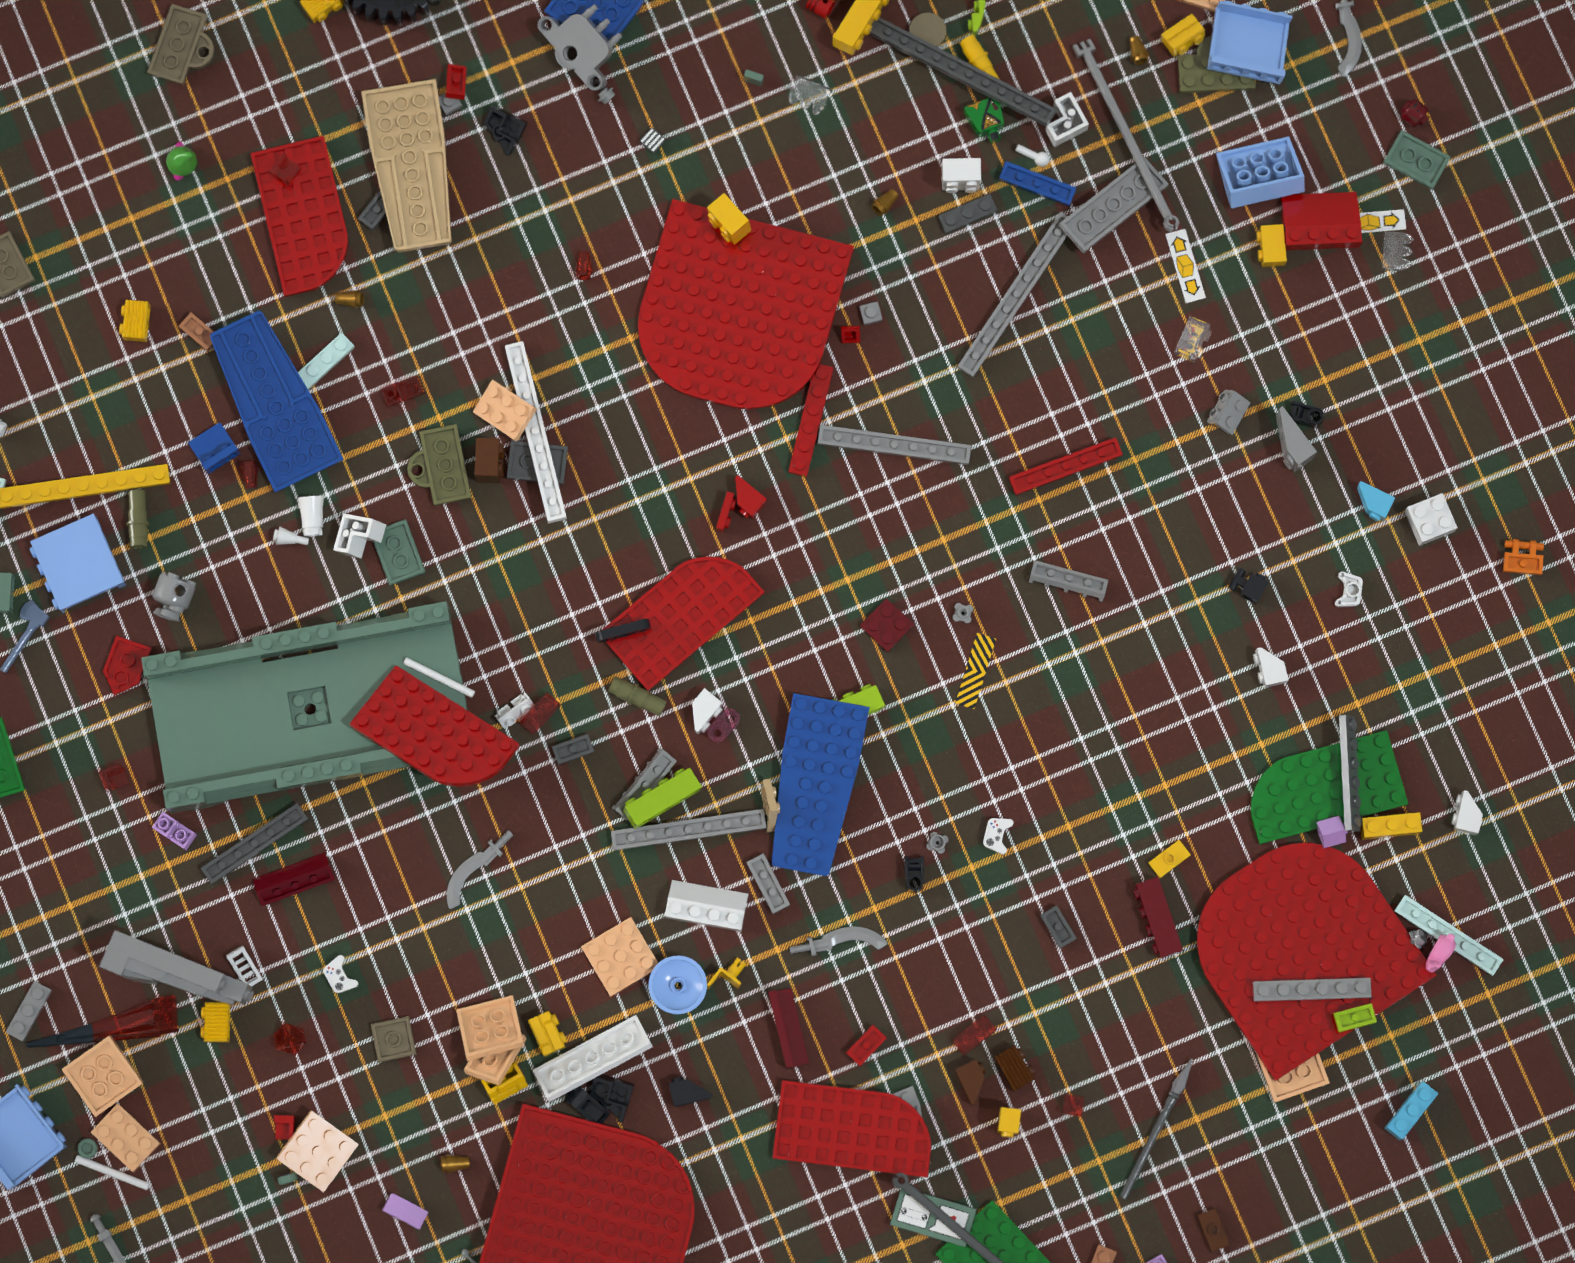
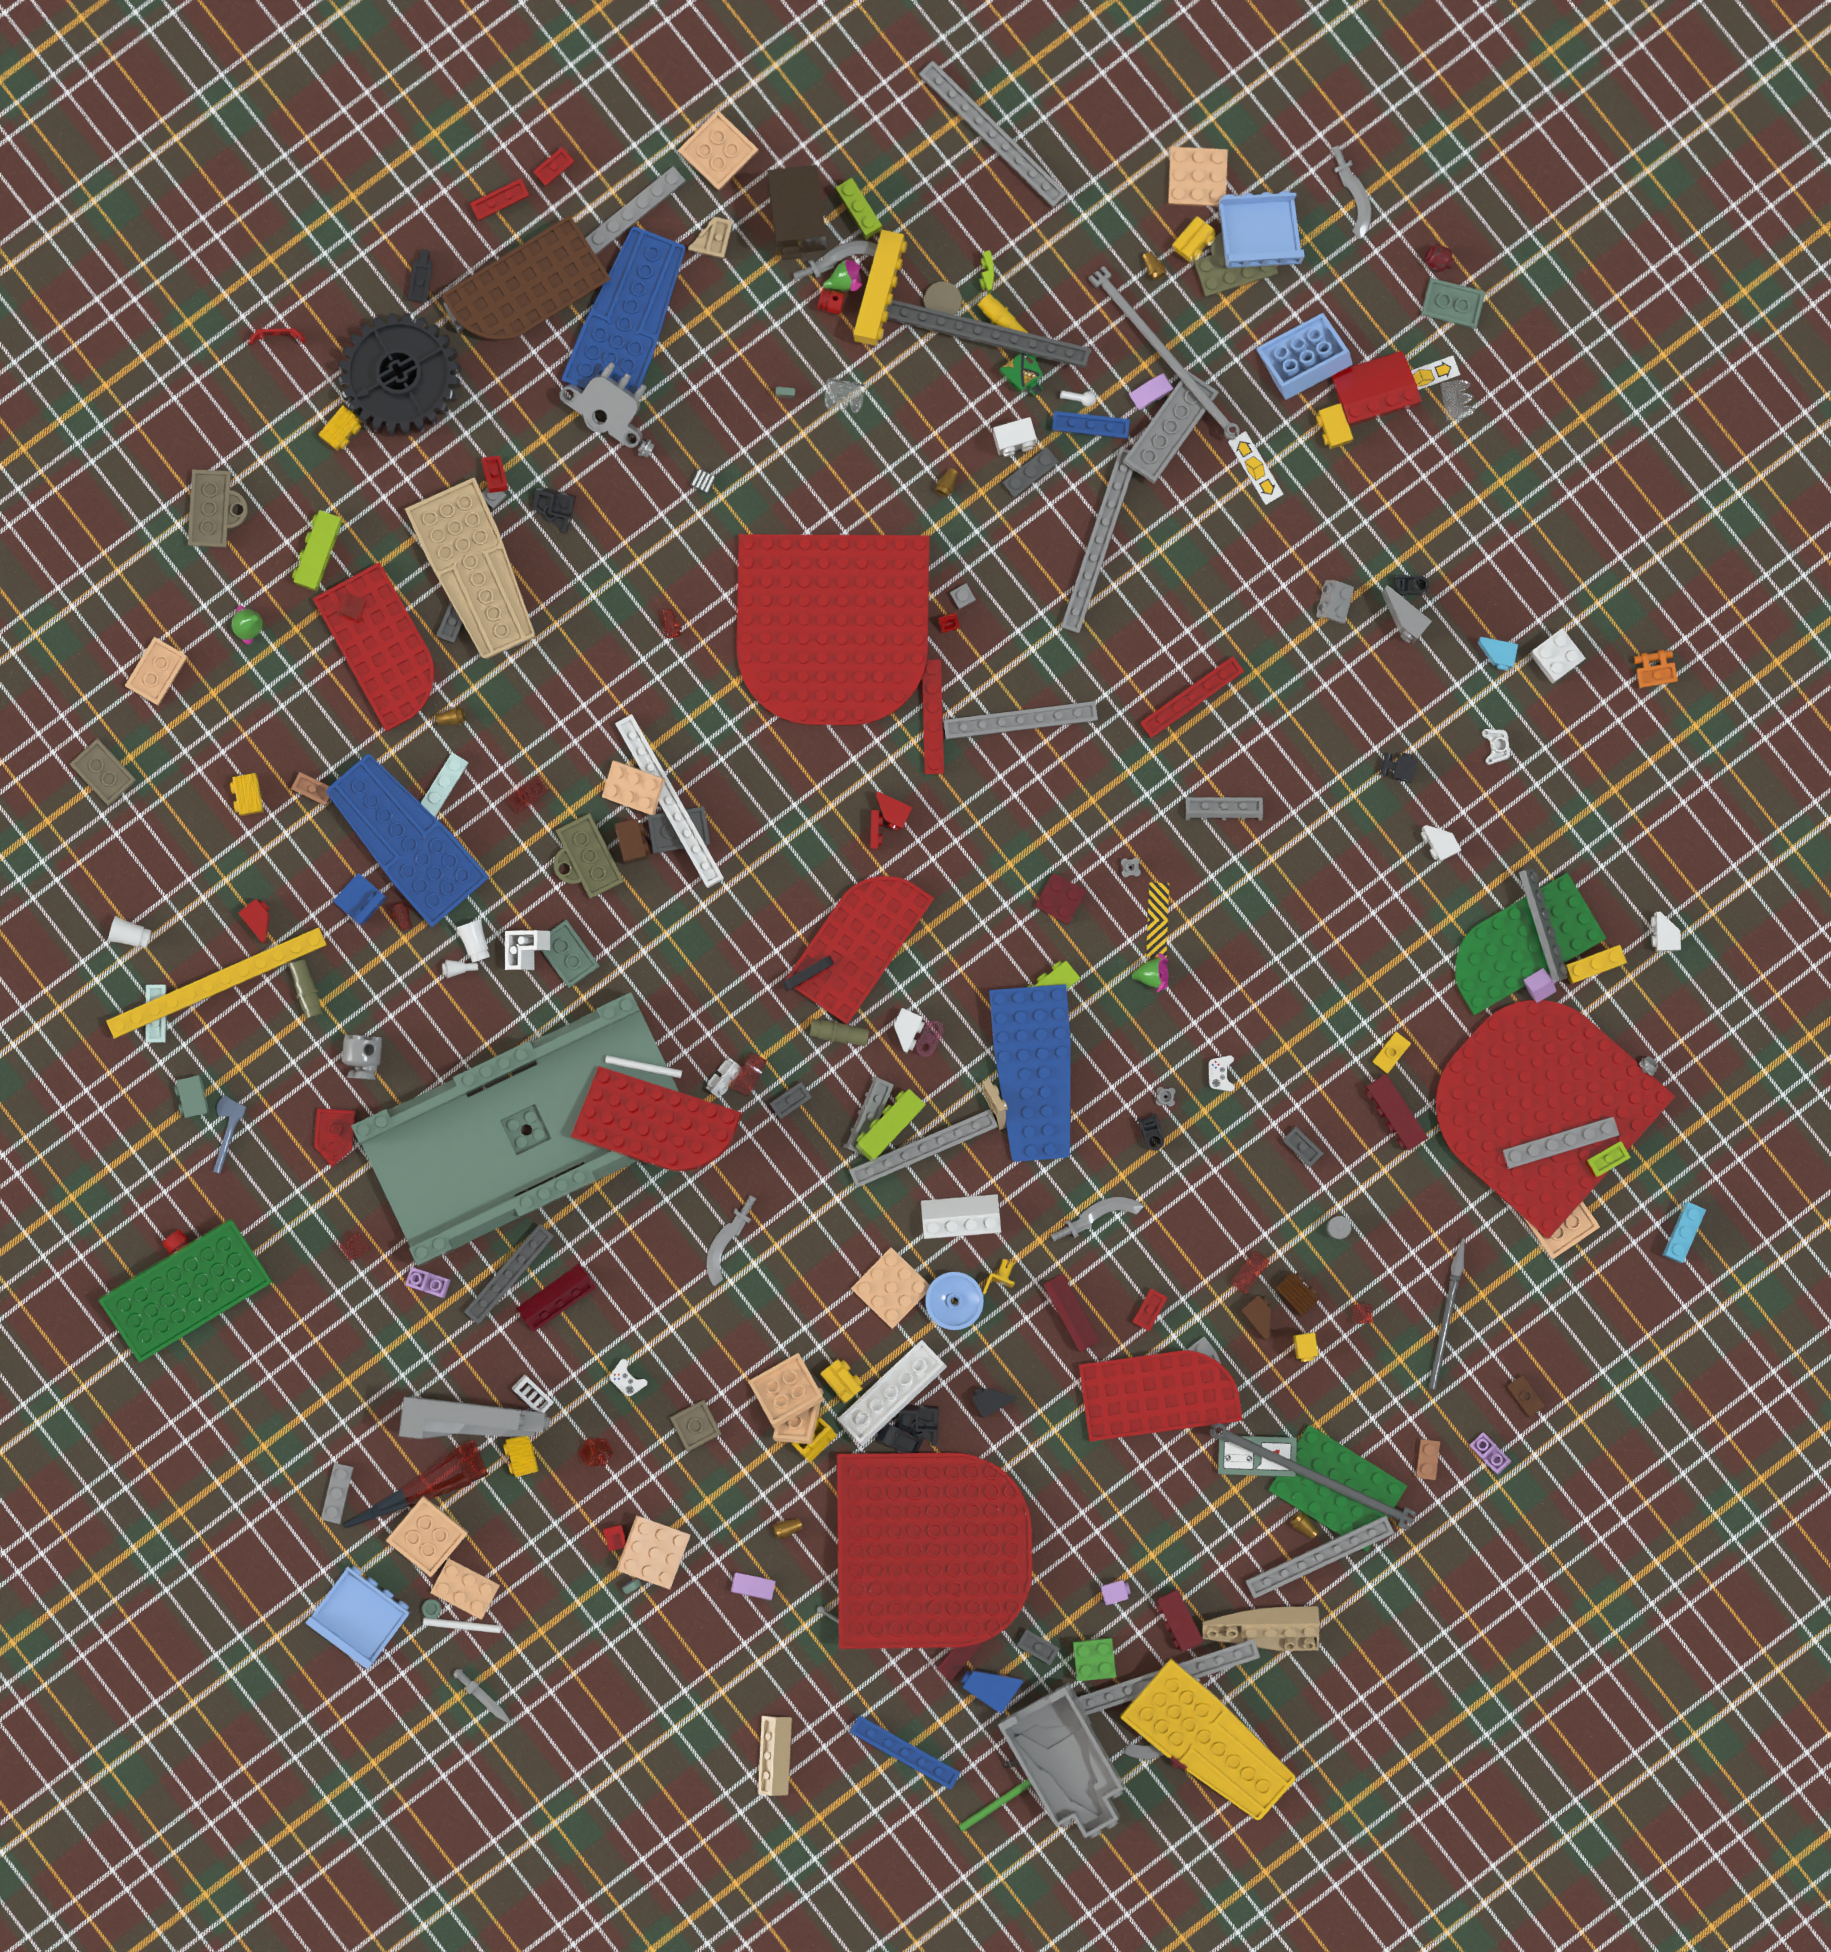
camera: 20 degrees left, 5 degrees up
light blue panel [30,513,126,613] -> none
yellow brick [707,193,752,245] -> none
light grey plate [746,853,790,914] -> none
white brick [1046,92,1089,147] -> none
clear brick [1174,316,1212,363] -> none
light aqua plate [1394,895,1504,976] -> none
bright pink animal [1425,933,1456,973] -> none
none -> light nougat plate [125,637,188,706]
none -> red slope [238,899,270,944]
none -> lime brick [292,510,343,592]
none -> lavender slope [1129,373,1174,410]
none -> bright green hat [1132,953,1169,992]
none -> light grey piece [1326,1216,1351,1239]

